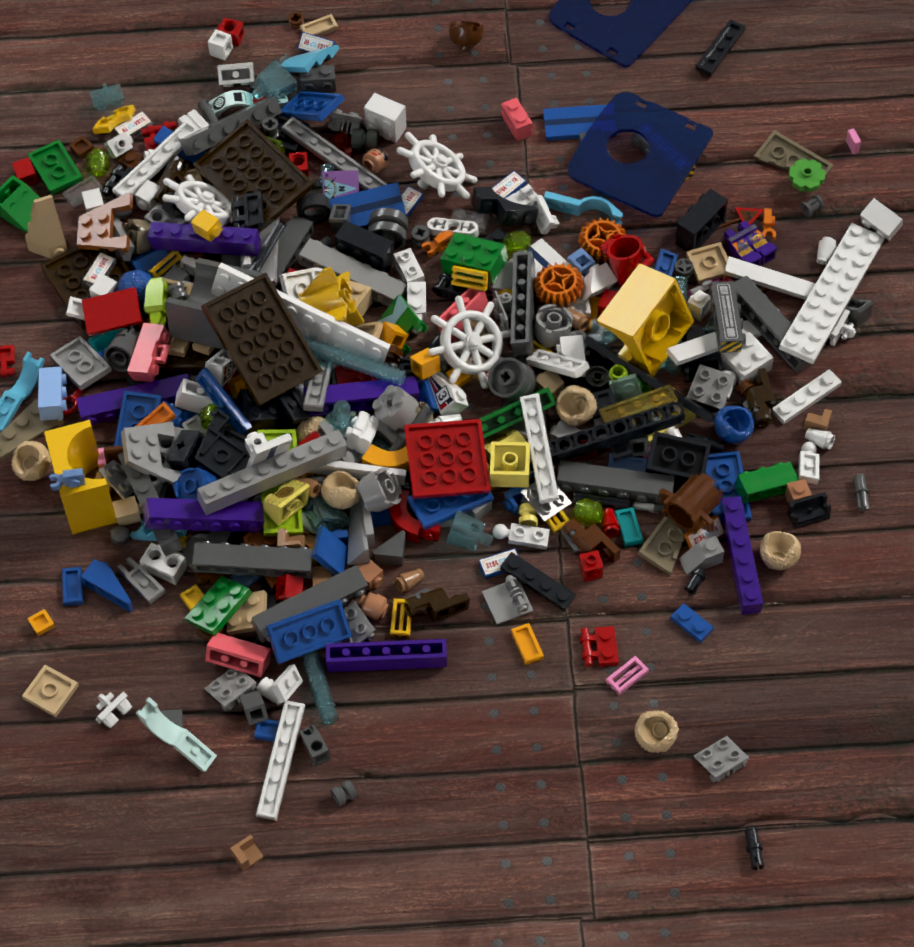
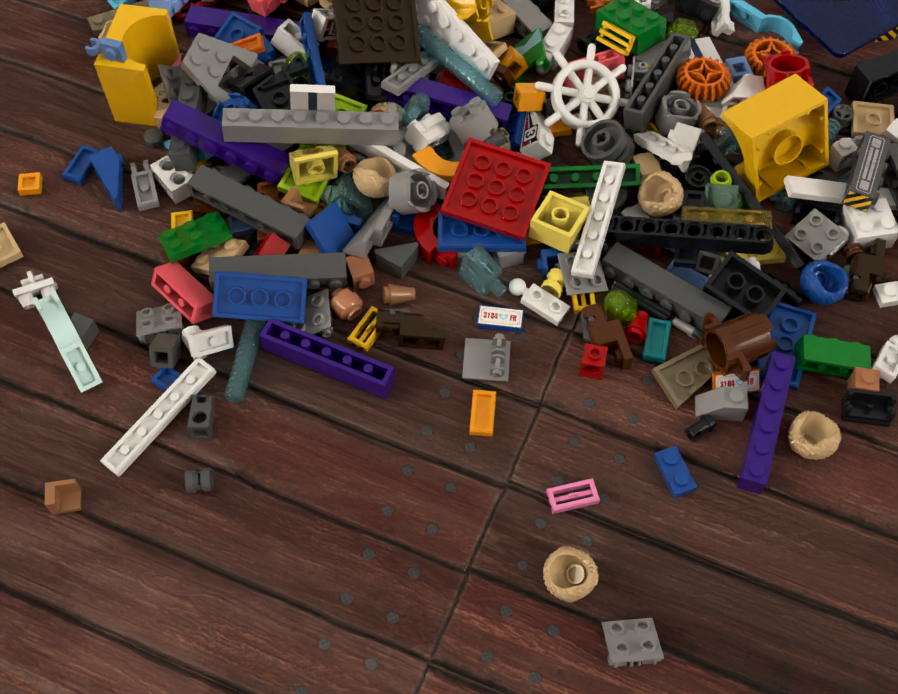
camera: 25 degrees right, 0 degrees up
black plate [500,552,576,612] -> none
red plate [580,626,619,667] -> none

